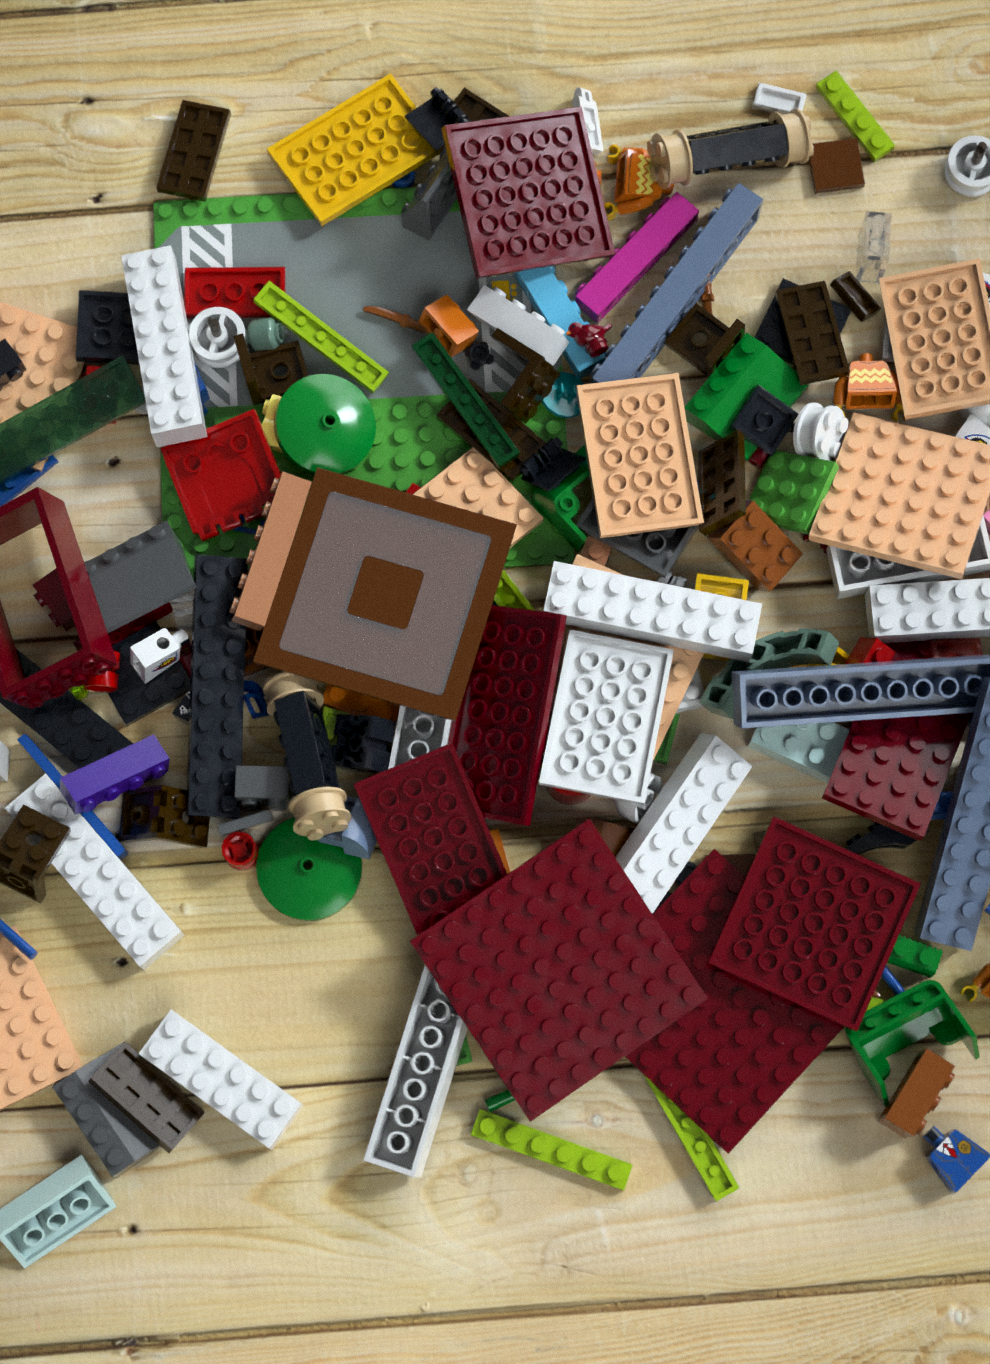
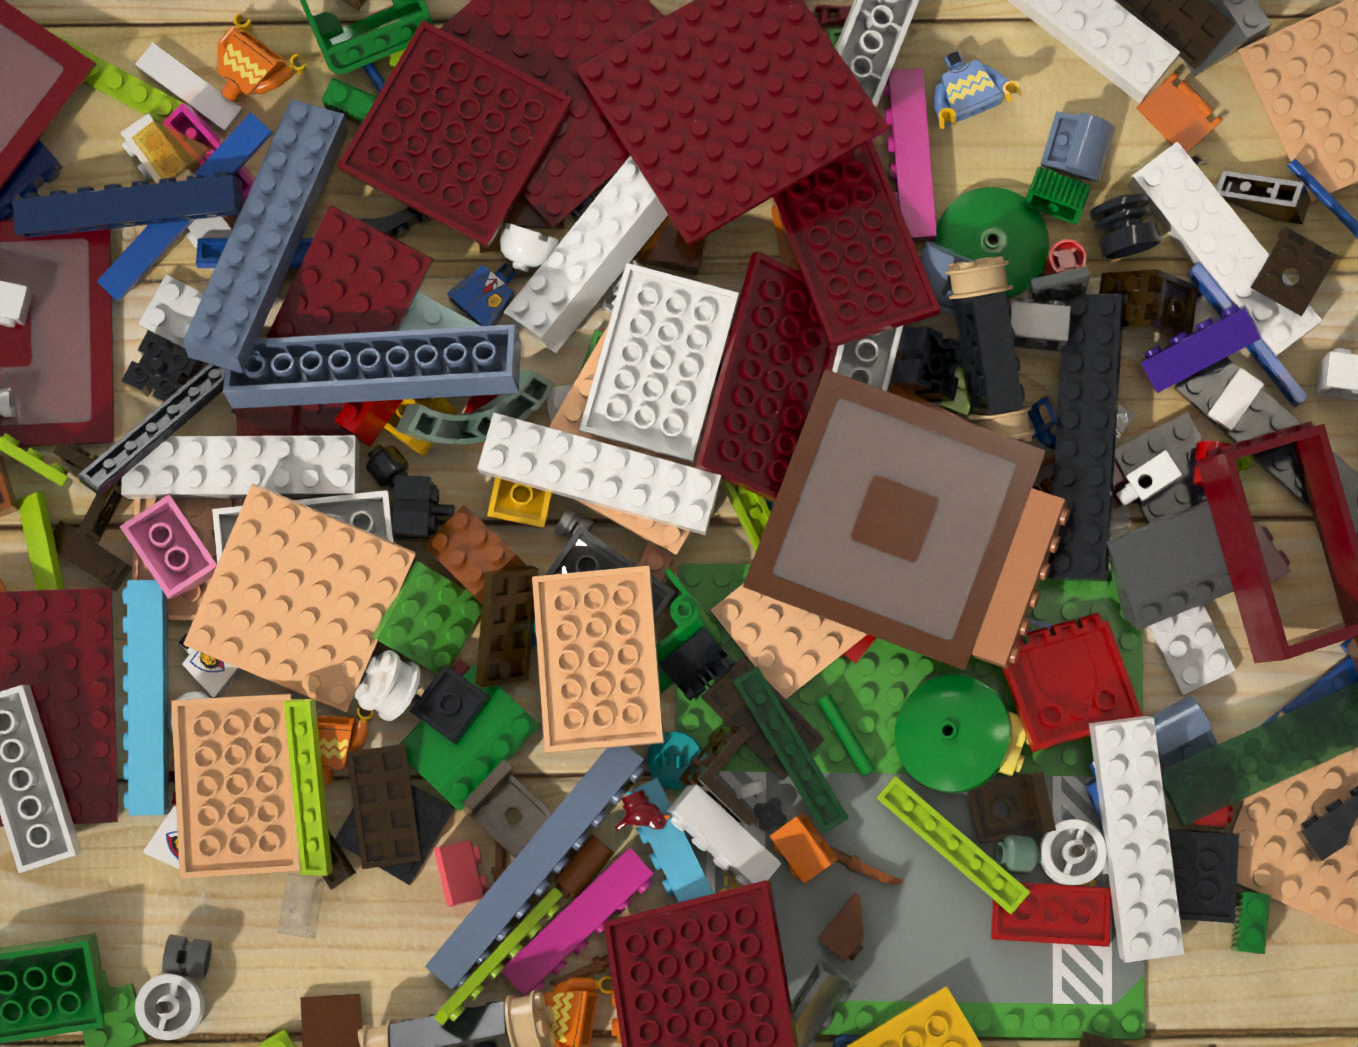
camera: 175 degrees left, 5 degrees up
none -> dark grey wheel [162,934,212,979]
none -> lime plate [284,699,333,876]
none -> black head [366,445,409,489]
none -> black brick [392,475,455,542]
none -> coral slope [433,841,489,907]
none -> lime plate [434,887,563,1026]
none -> blue torso [447,262,517,326]
none -> white cylinder [500,222,559,272]
none -> dark orange piece [550,955,610,986]
none -> reddish brown brick [555,834,614,899]
none -> white tile [734,780,765,799]
none -> dark red bar [815,5,852,27]
none -> reddish brown slope [816,893,864,962]
none -> green piece [818,693,875,776]
none -> dark pink brick [883,68,937,243]
none -> medium blue torso [933,51,1022,129]
none -> green brick [1023,166,1091,225]
none -> sand blue brick [1041,111,1115,182]
none -> black wheel [1090,193,1161,260]
none -> orange piece [1136,71,1223,153]
none -> white plate [1148,604,1236,696]
none -> sand blue brick [1150,695,1221,778]
none -> white tile [1206,367,1264,432]
none -> dark brown slope [1216,170,1311,225]
none -> green brick [1230,892,1271,954]

